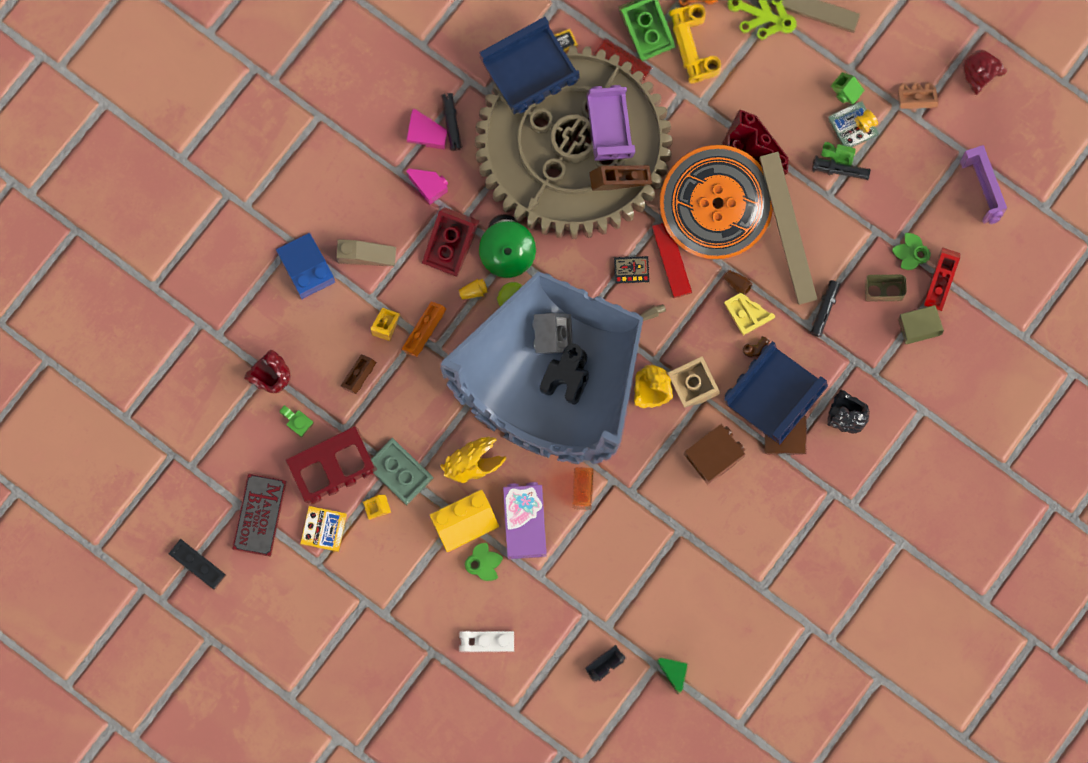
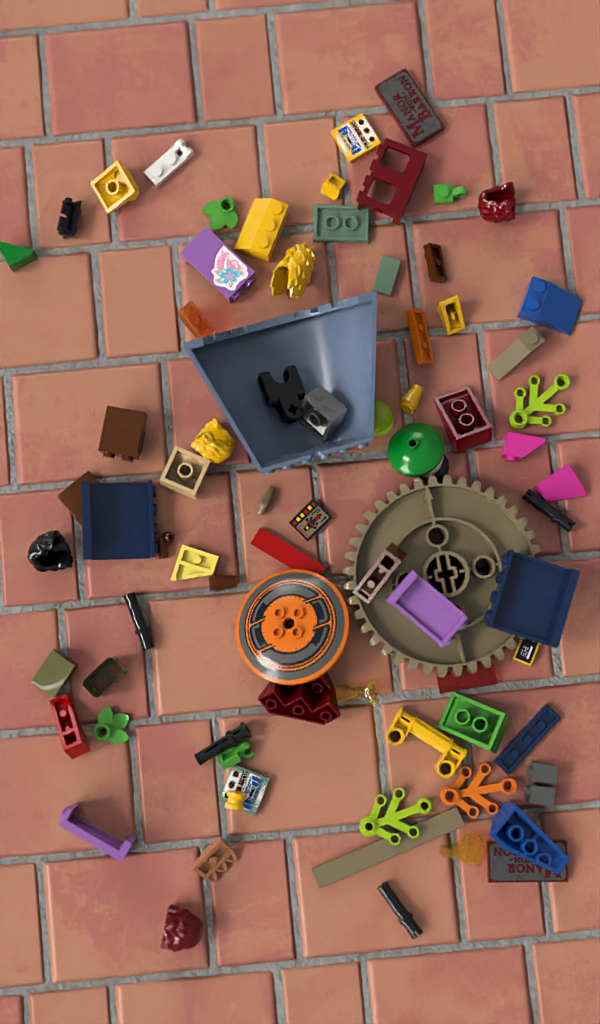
camera: 140 degrees right, 5 degrees up
black tile [169,539,226,590] -> none
dark tan tile [759,152,817,304] -> none
bright green brick [831,72,865,104] -> none
none -> yellow slope [90,160,139,214]
none -> clear yellow animal [337,679,379,705]
none -> sand green tile [372,255,401,297]
none -> lime plant [509,374,570,429]

